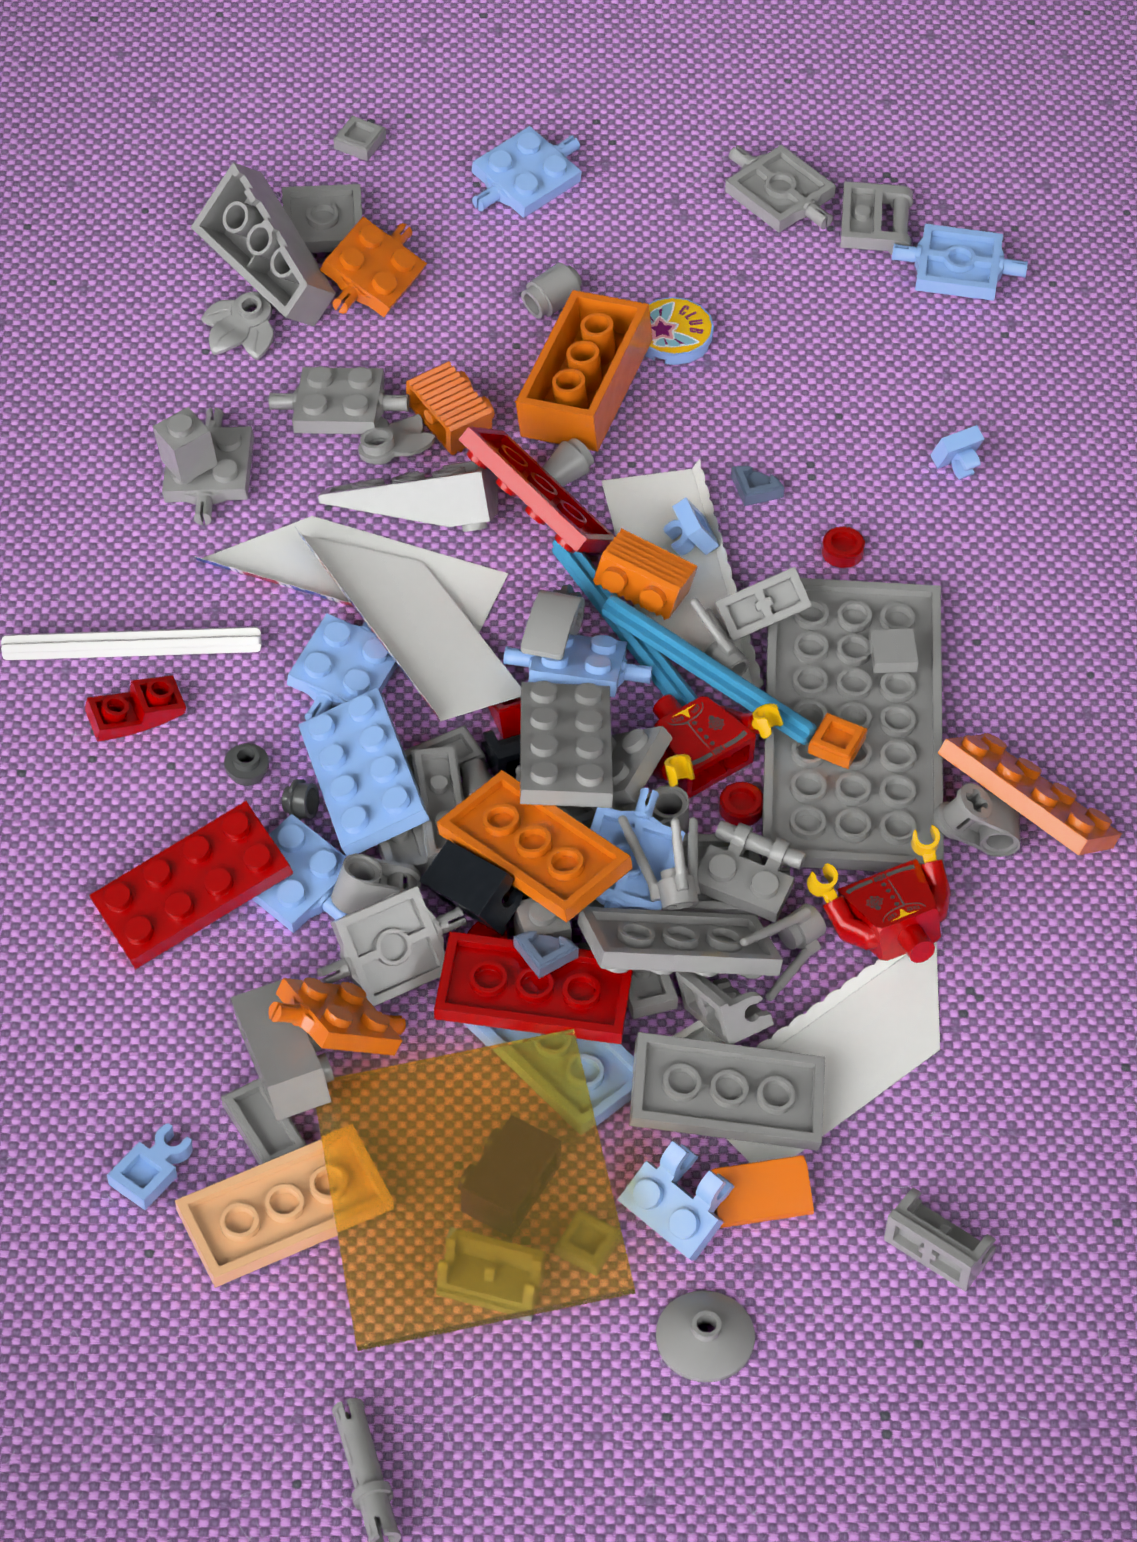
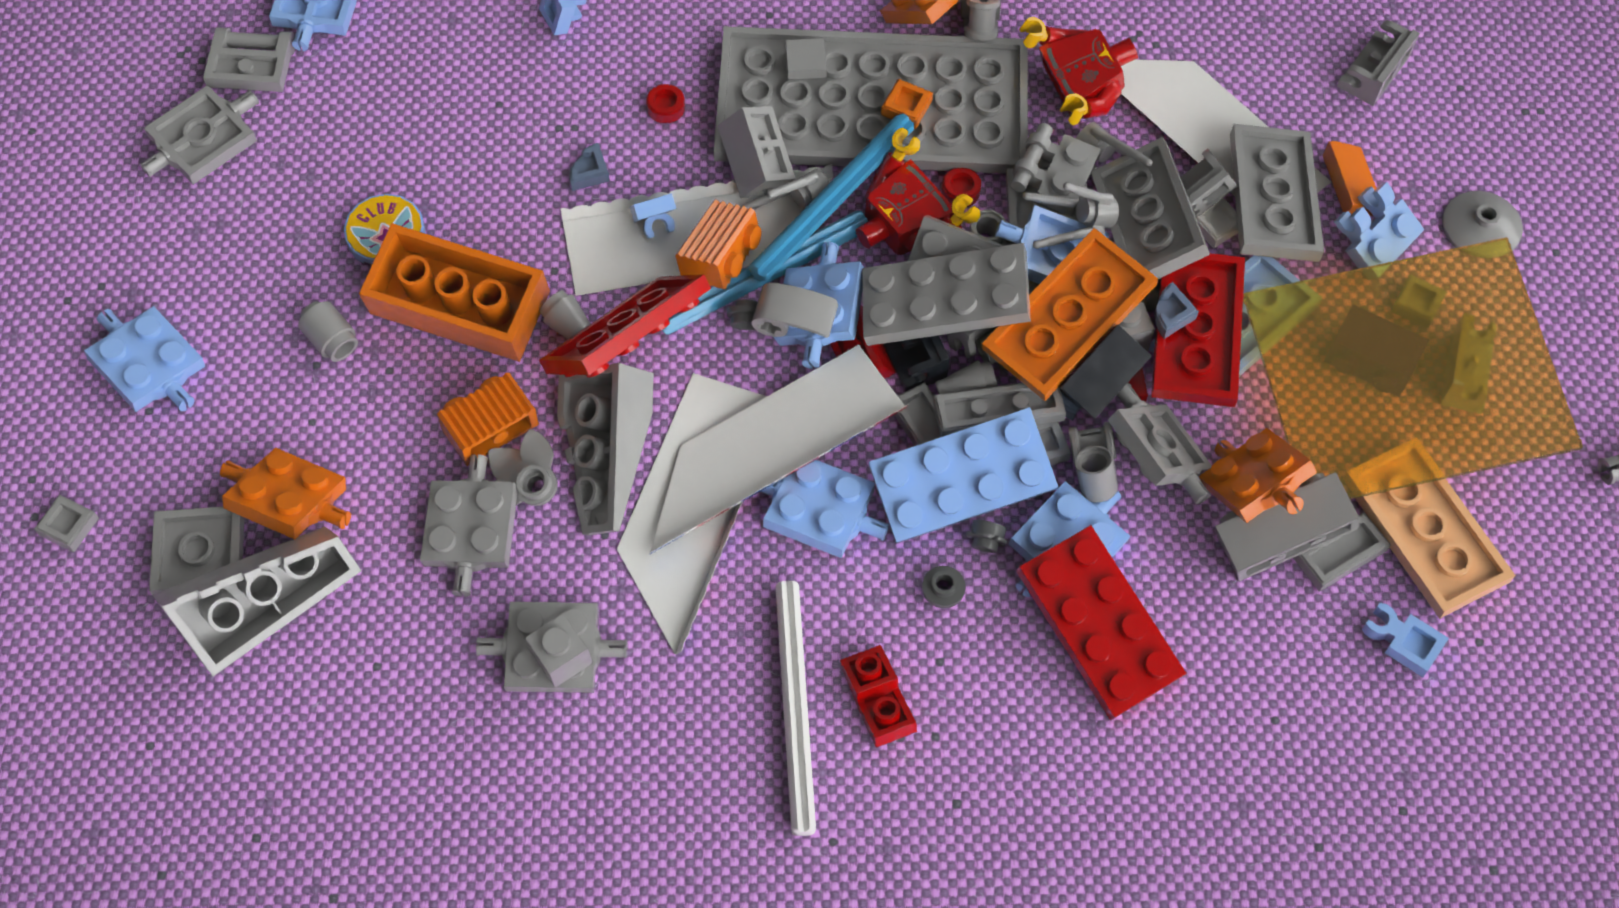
camera: 90 degrees left, 10 degrees up
light grey plate [201,292,274,360] -> none

